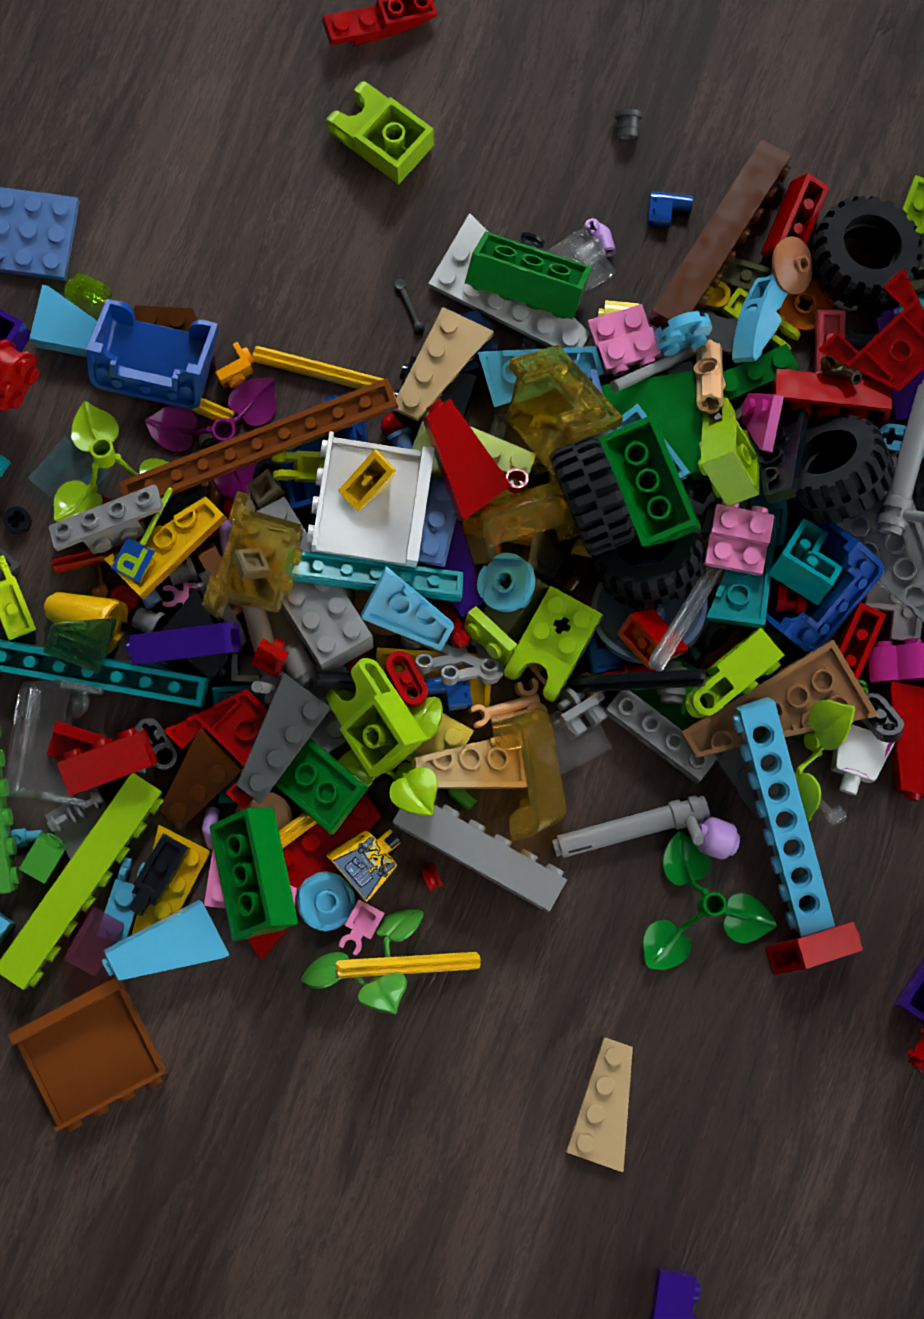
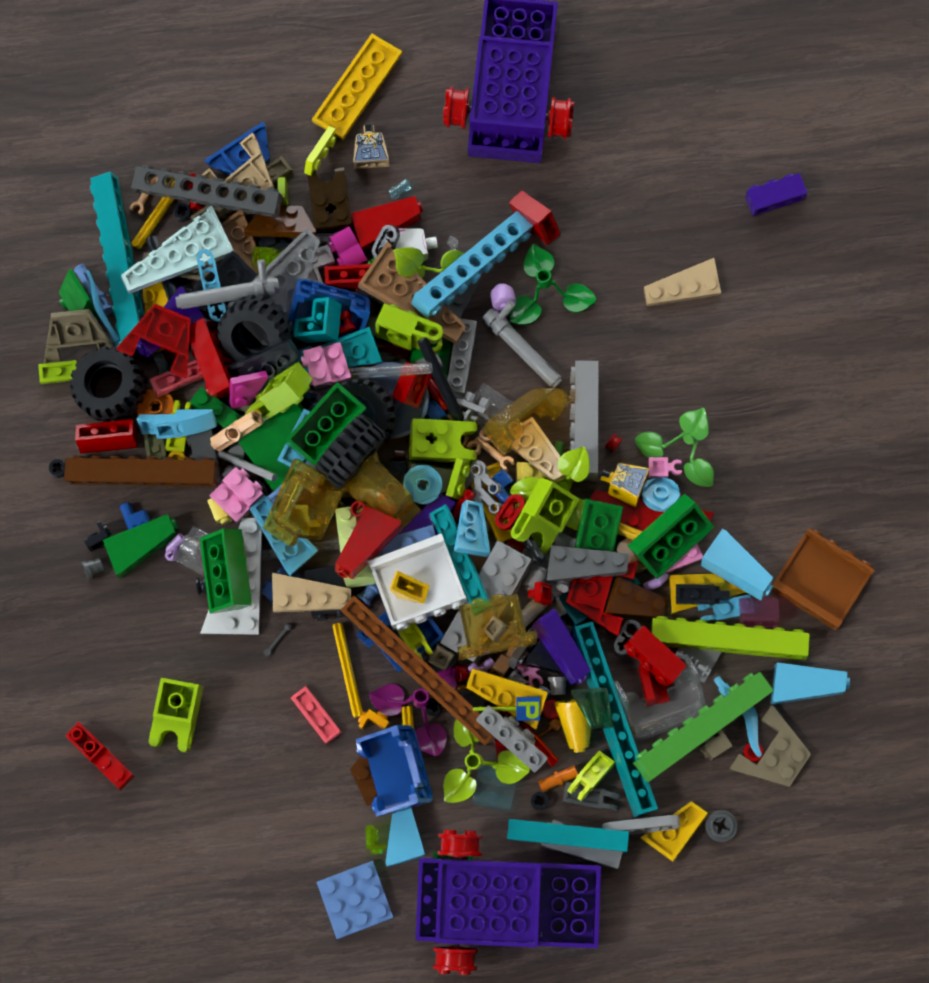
camera: 115 degrees left, 5 degrees down
bright green brick [19,832,67,884] -> none
yellow axle [335,952,481,978] -> none
medium azure plate [654,311,713,356] -> none
nougat dish [772,236,813,295] -> none
dark brown arm [820,355,862,385] -> none
none -> black bush [49,459,65,478]
none -> black bracket [84,521,111,552]
none -> green slope [103,514,178,579]
none -> coral tile [291,686,342,745]
none -> orange pin [538,765,578,793]

